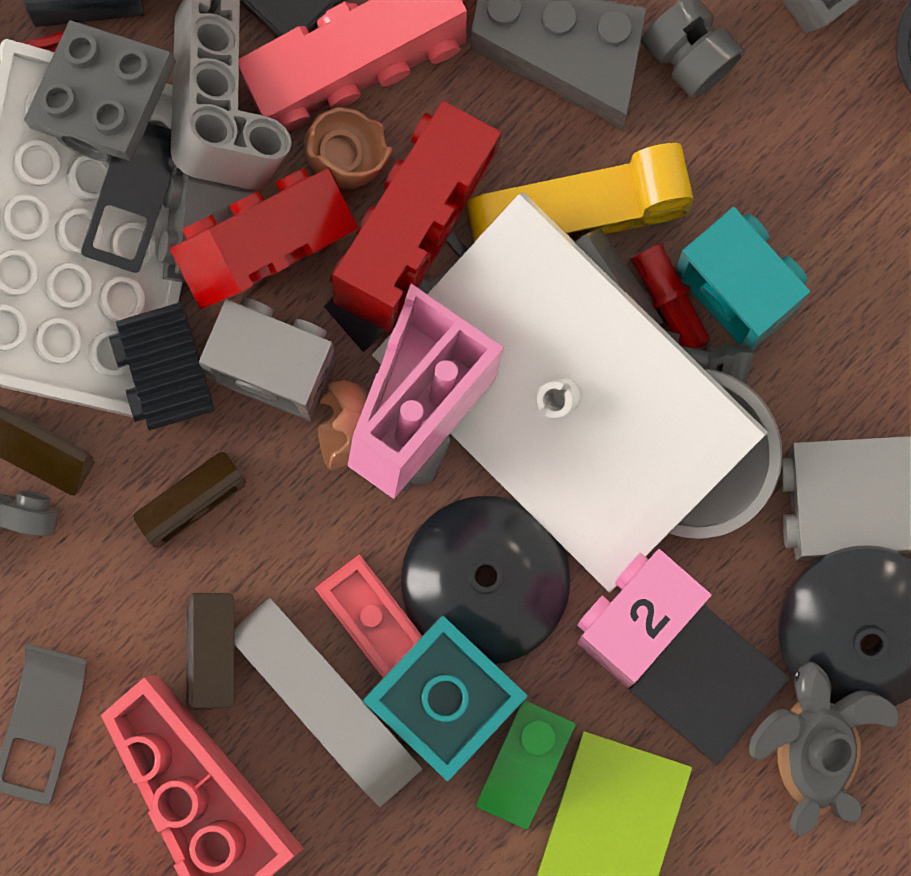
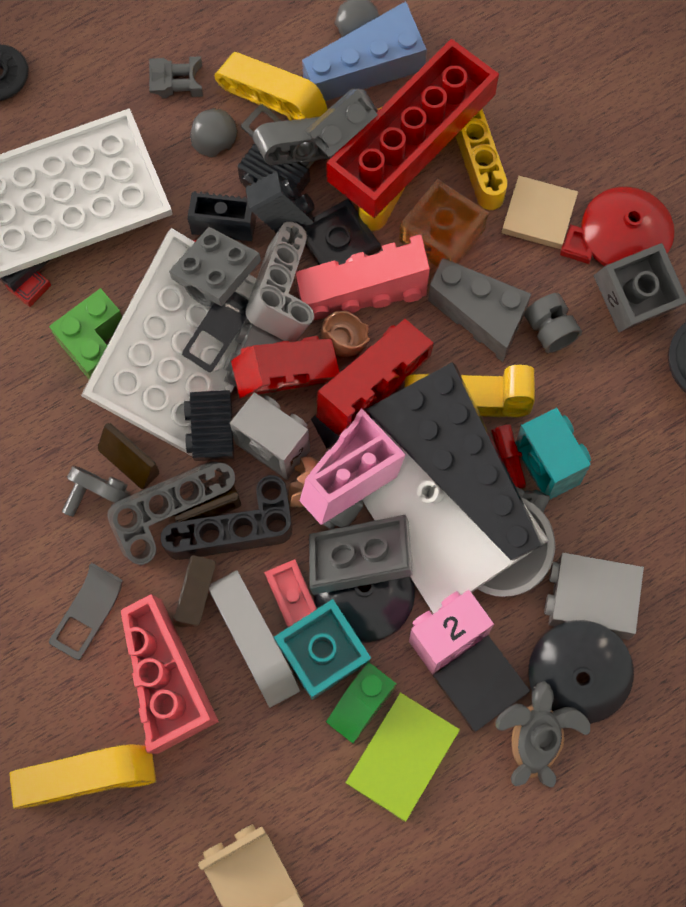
camera: 15 degrees right, 10 degrees down
none -> dark grey beam [107,461,235,565]
none -> black beam [160,475,292,560]
none -> dark grey tile [309,515,413,595]
none -> black wing [365,362,544,561]

